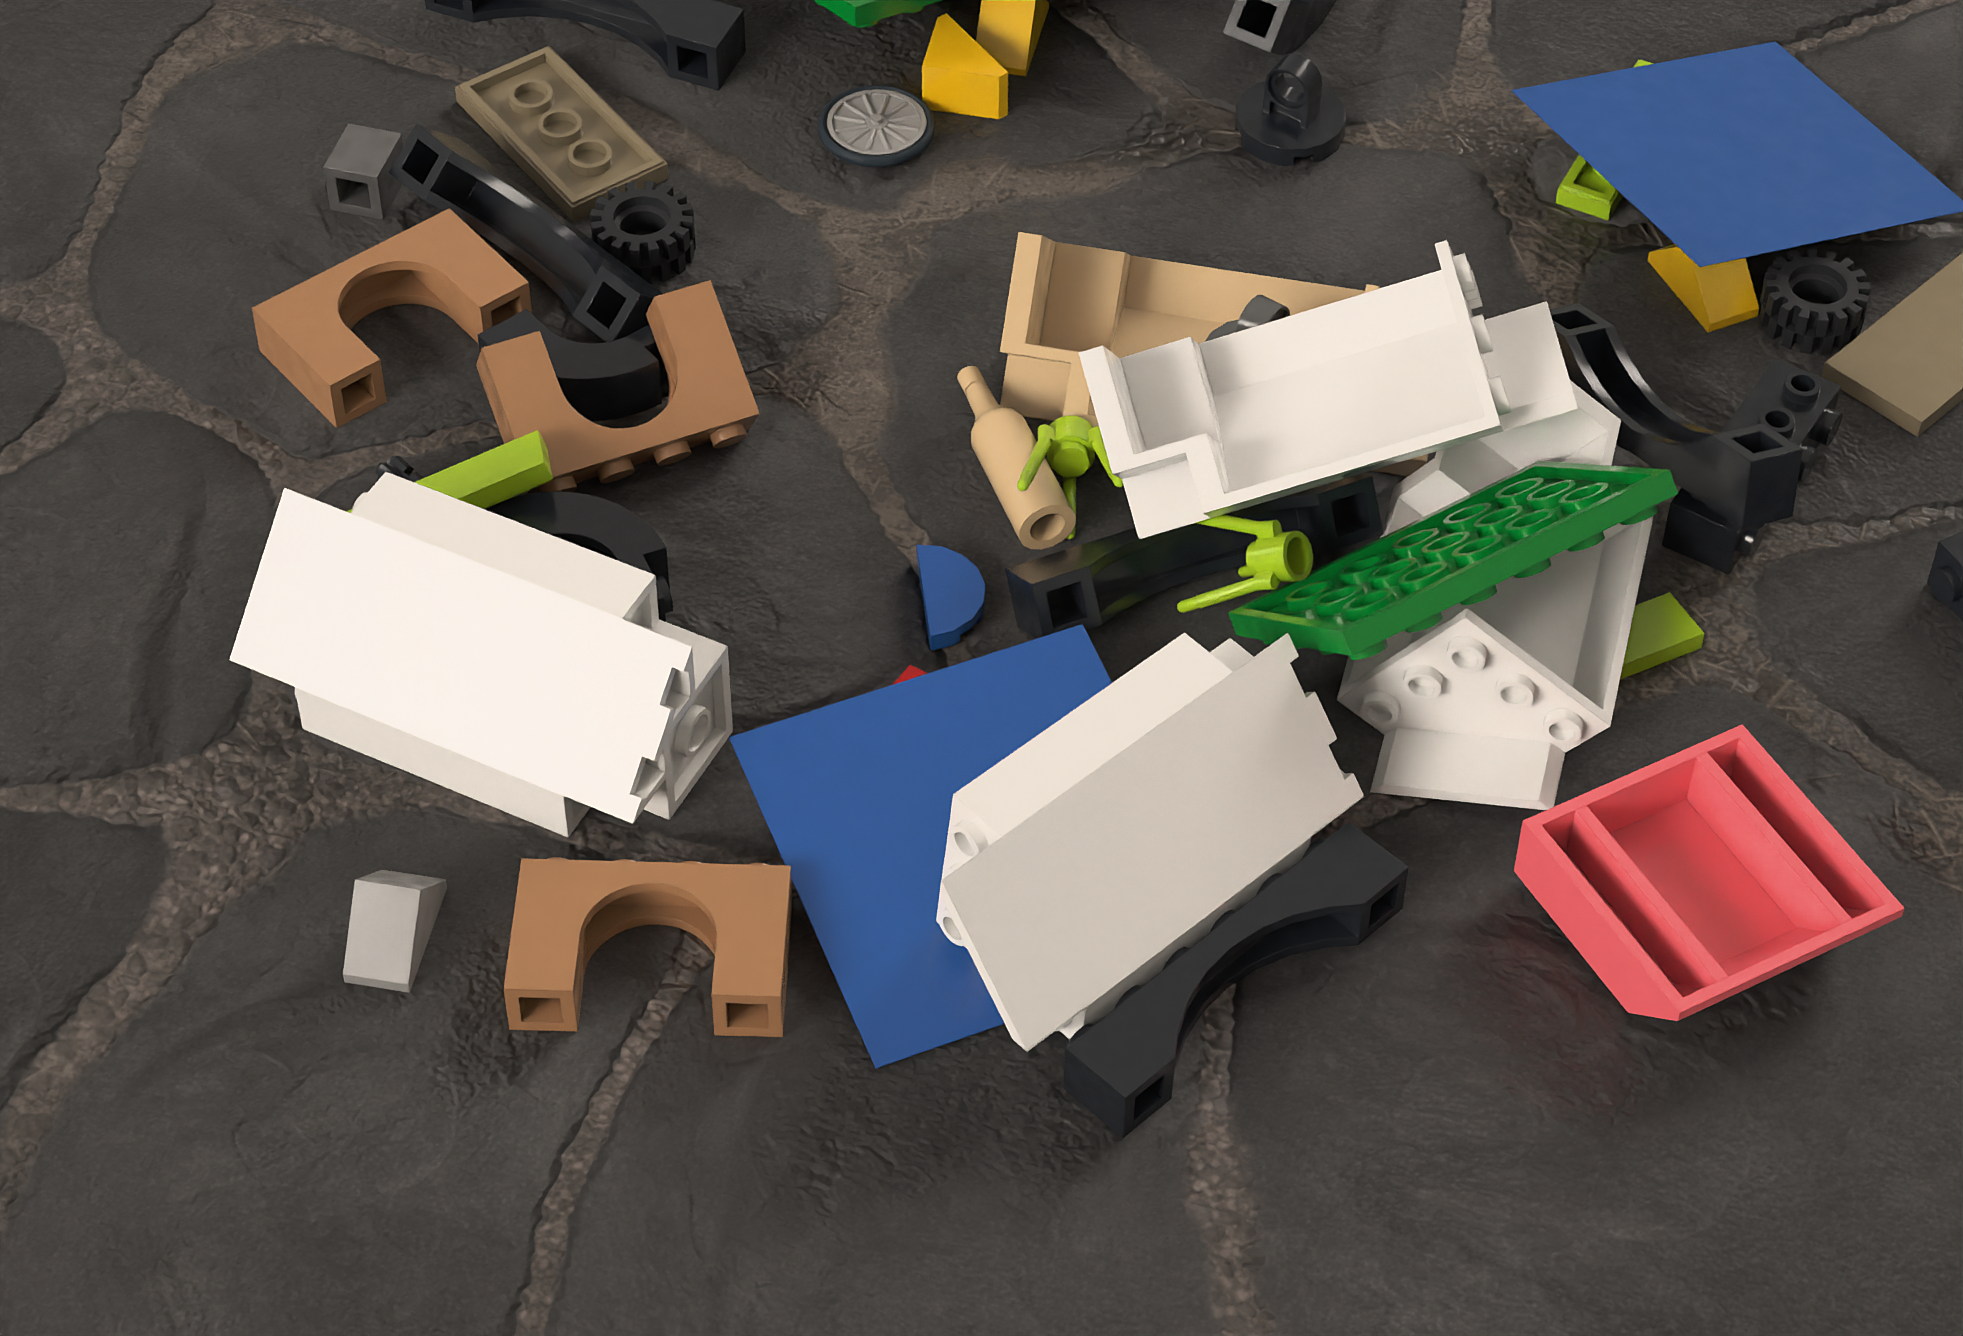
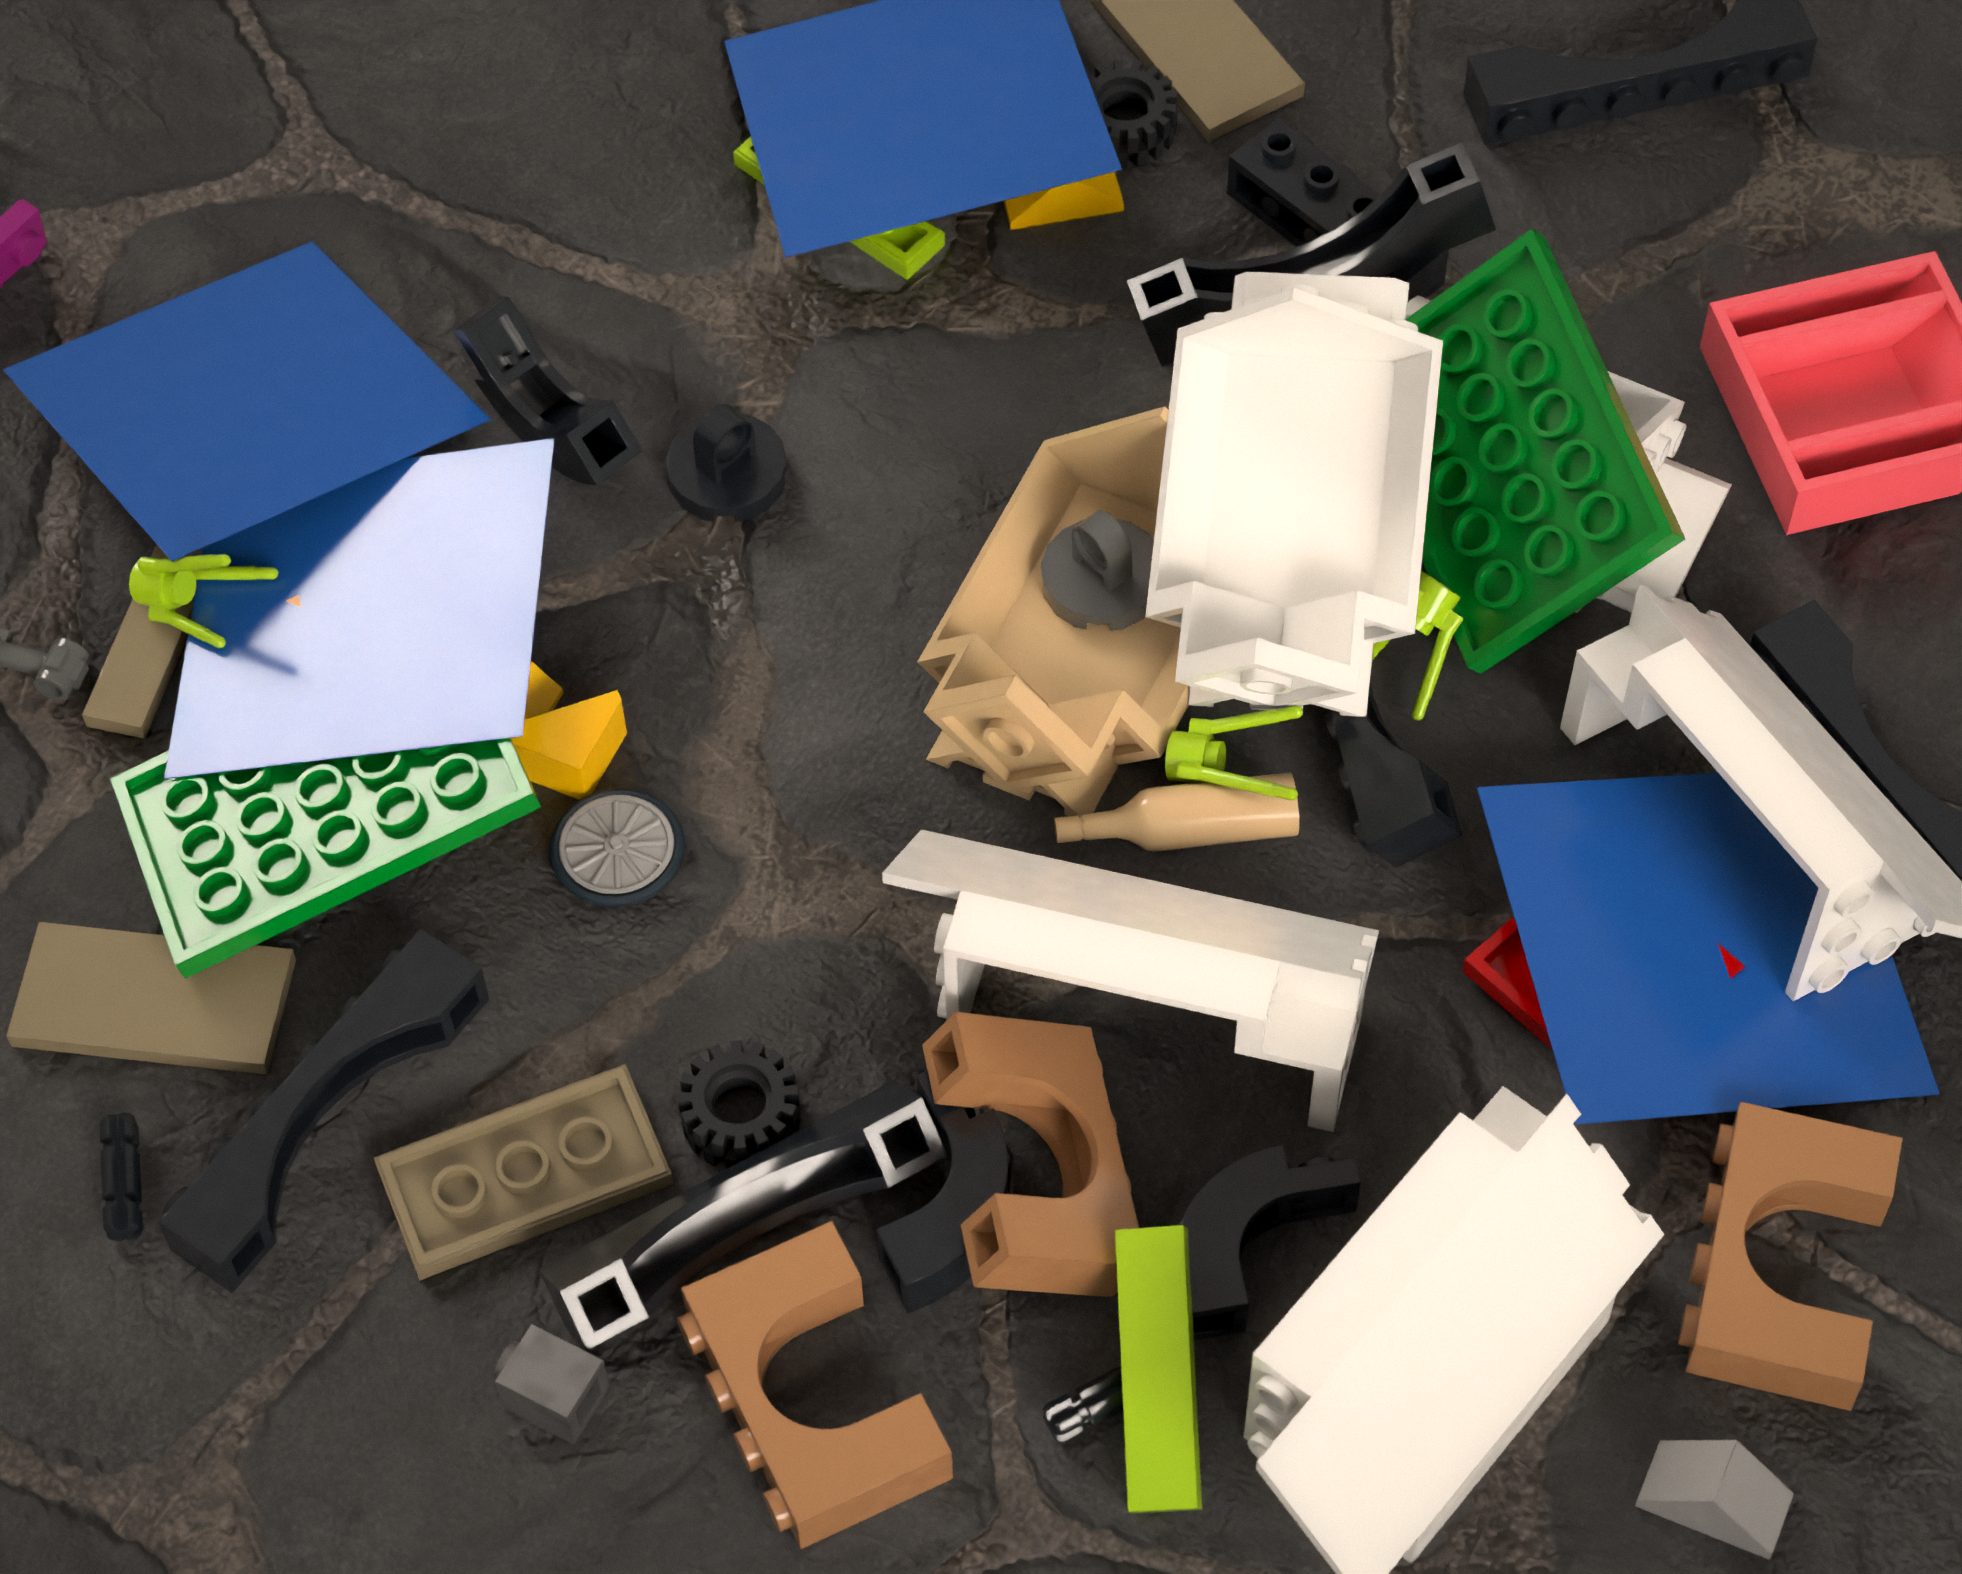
camera: 75 degrees left, 10 degrees up
blue tile [916,545,985,651] -> none
none -> white panel [882,829,1379,1132]

